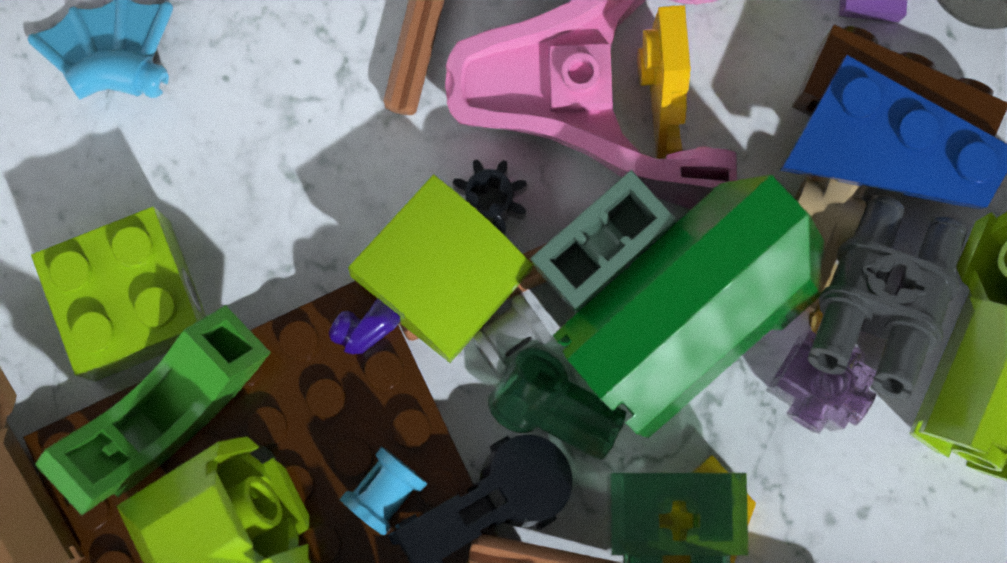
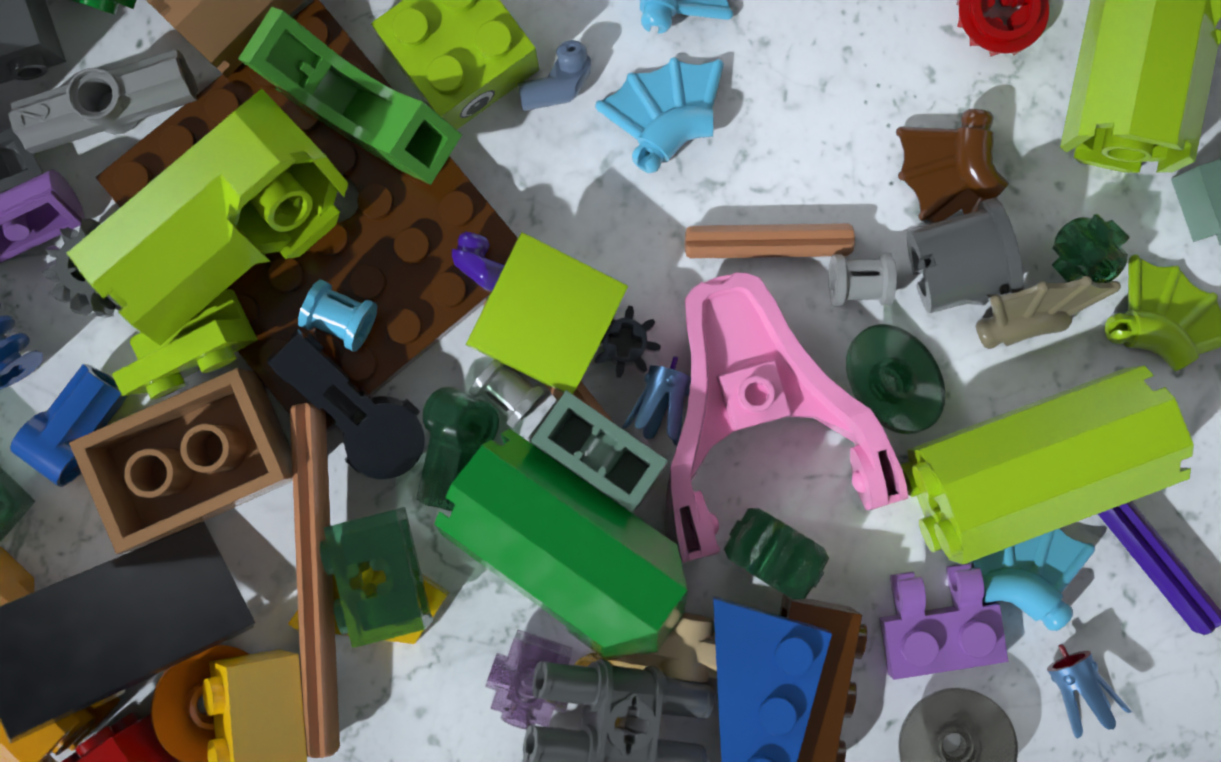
camera: 75 degrees right, 5 degrees up
yellow wing [637,5,691,159] -> none
none -> sand blue arm [518,40,591,111]
none -> medium azure arm [595,57,724,173]
none -> flat silver piece [622,356,691,446]
none -> clear green gear [724,508,829,599]

